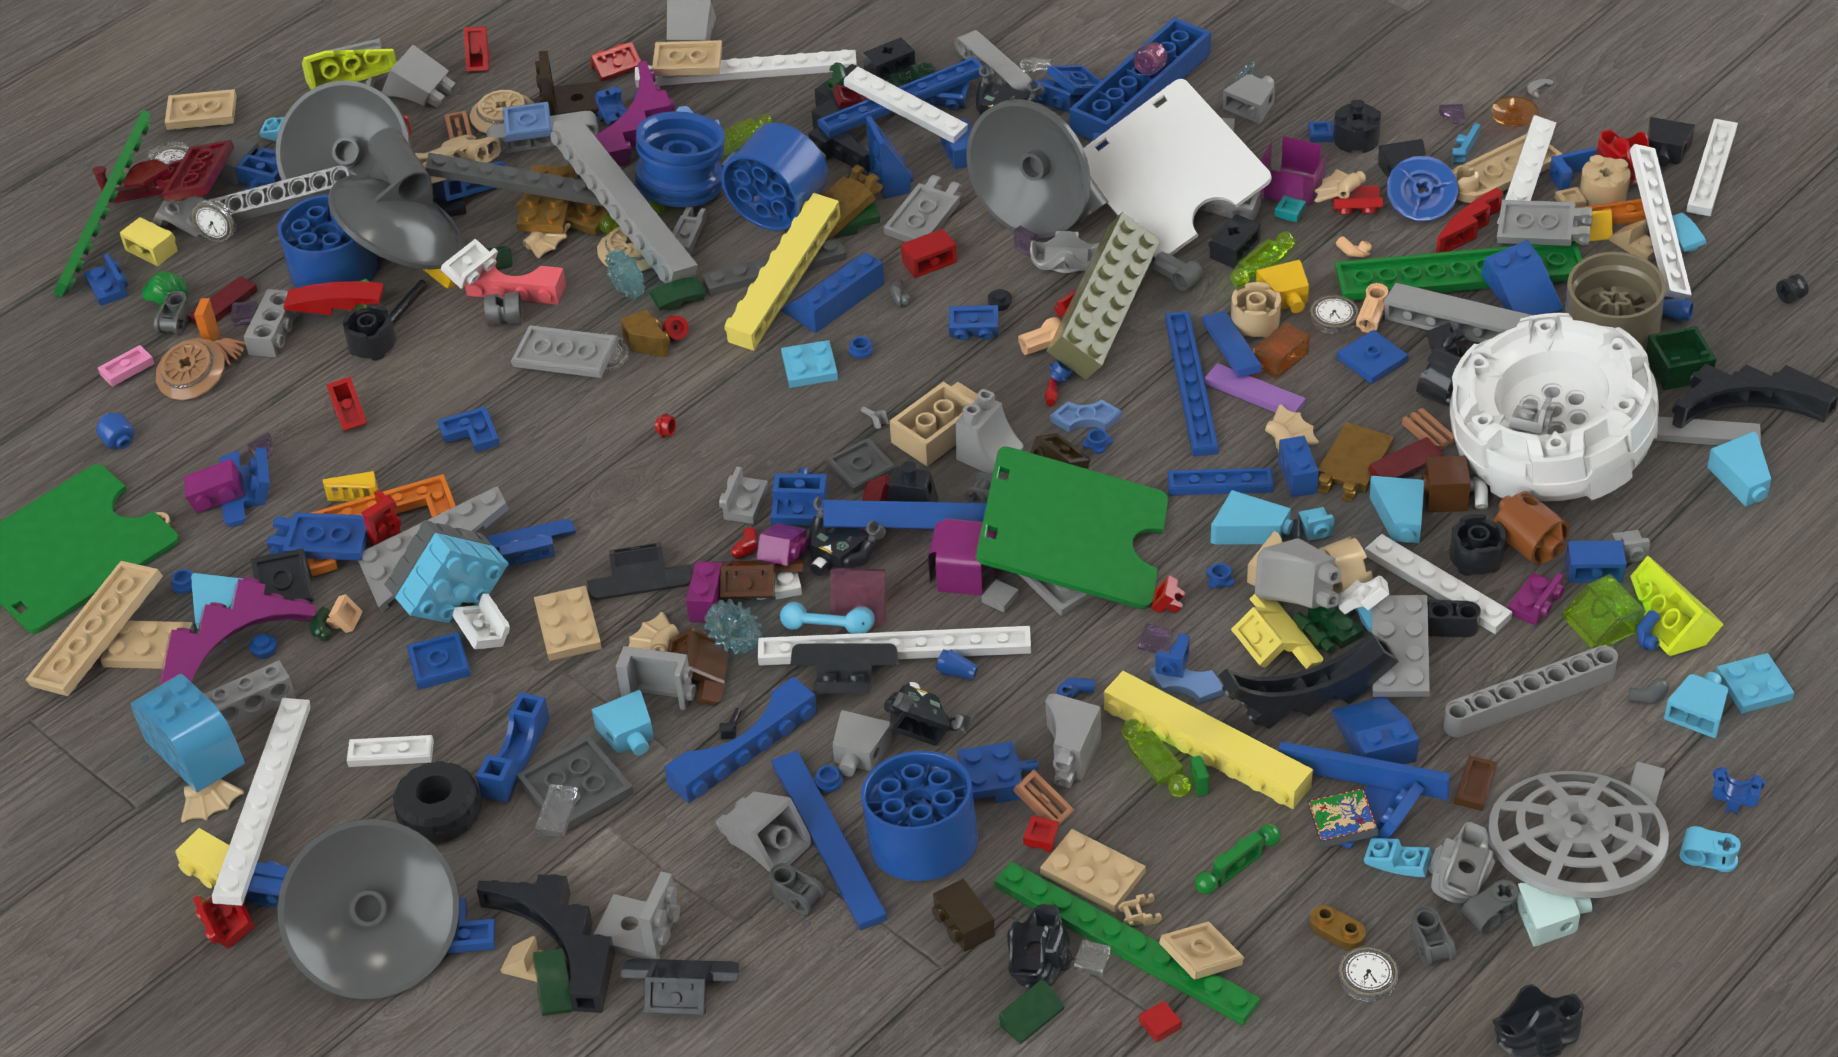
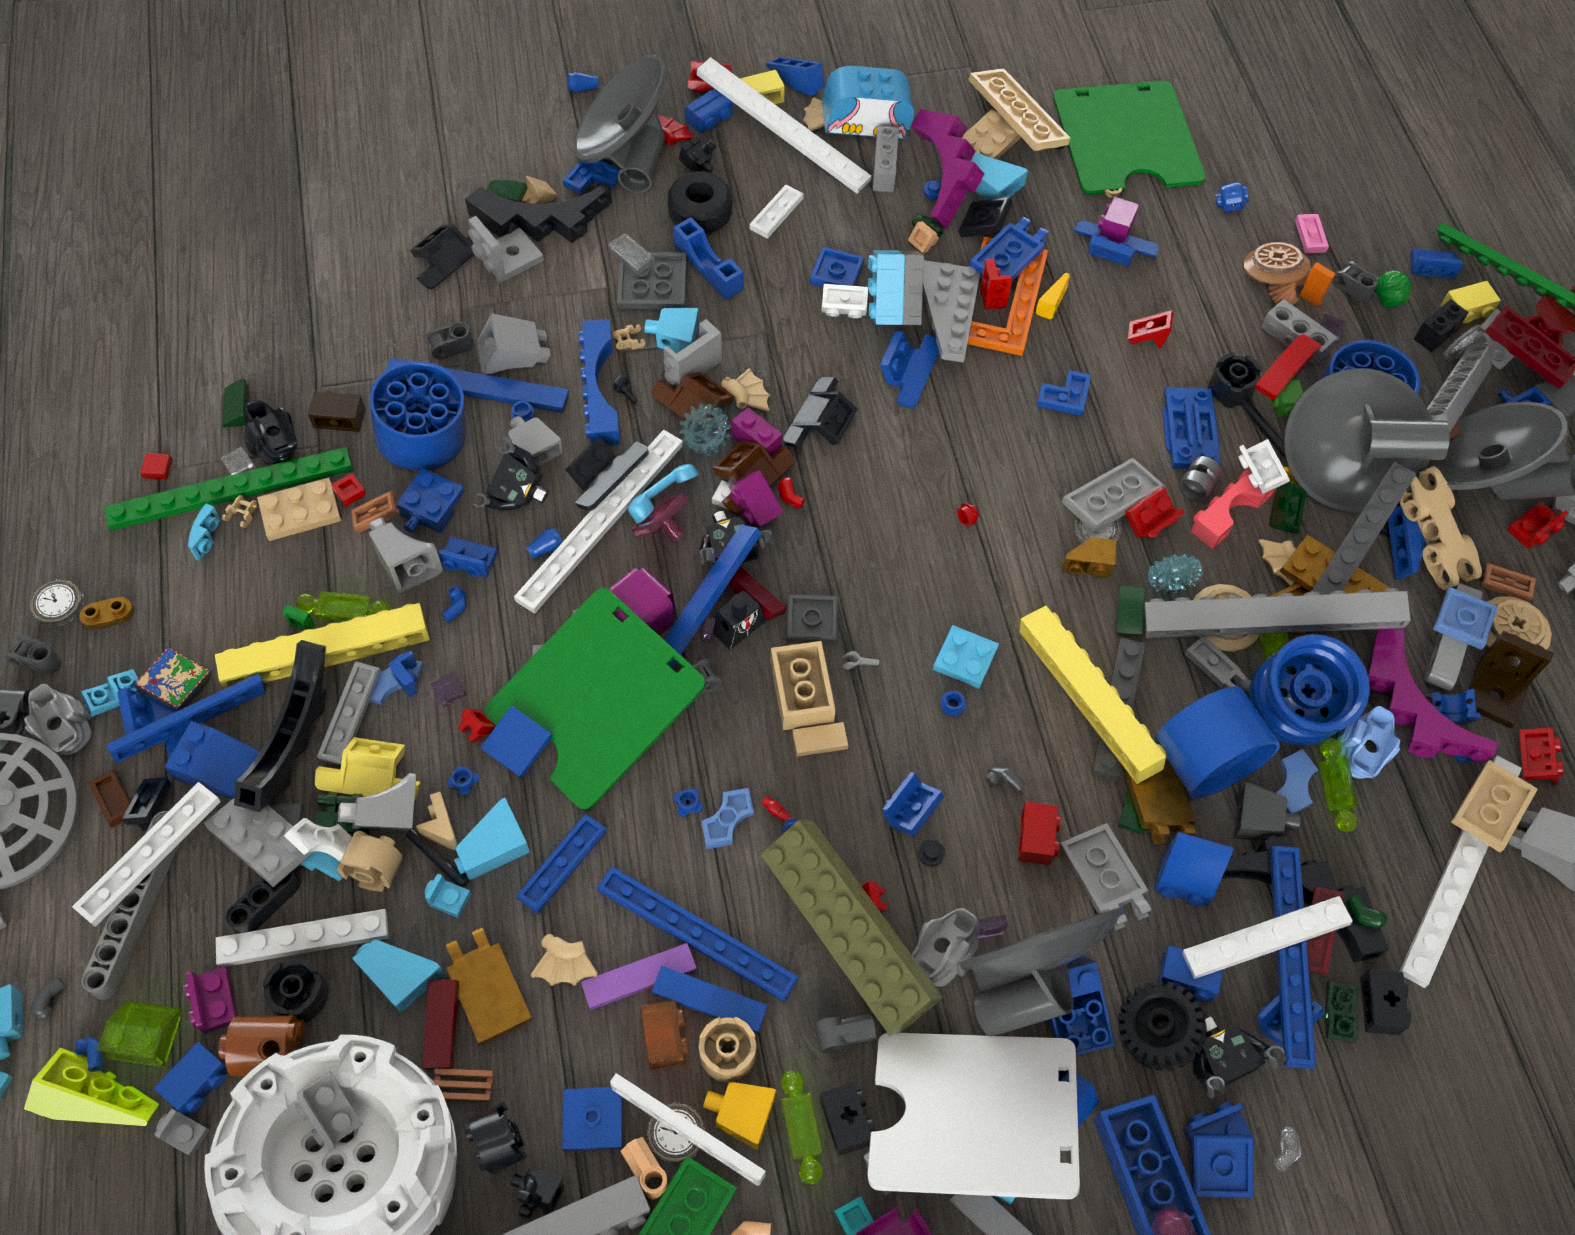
camera: 120 degrees right, 15 degrees up
blue plate [170,569,193,593] -> none
dark red tile [188,276,258,325] -> none
clear purple tile [247,433,274,460] -> none
tan plate [534,585,602,661] -> none
red tile [662,315,689,340] -> none
light grey bracket [719,466,769,524] -> none
blue plate [771,467,828,526] -> none
blue slope [782,252,884,333] -> none
light grey beam [954,30,1031,93] -> none
light grey hips [956,389,1024,476] -> none
light nougat piece [1018,317,1061,355] -> none
dark brown bracket [1030,433,1091,468] -> none
tan tile [1159,921,1244,980] -> none
green plate [1194,824,1281,895] -> none
blue brick [1278,435,1319,497] -> none
reddish brown head [1422,455,1471,512] -> none
none -> white plate [72,782,221,927]
none -> black hinge [122,777,172,831]
none -> medium azure slope [188,503,221,561]
none -> light grey tile [317,661,381,766]
none -> blue bracket [438,536,498,578]
none -> blue tile [480,705,554,778]
none -> blue cone [567,71,598,93]
none -> white tile [610,1073,766,1186]
none -> tan piece [612,324,646,350]
none -> blue slope [766,56,825,96]
none -> red bracket [1125,488,1184,539]
none -> blue piece [1162,387,1221,469]
none -> black brick [1414,299,1469,353]

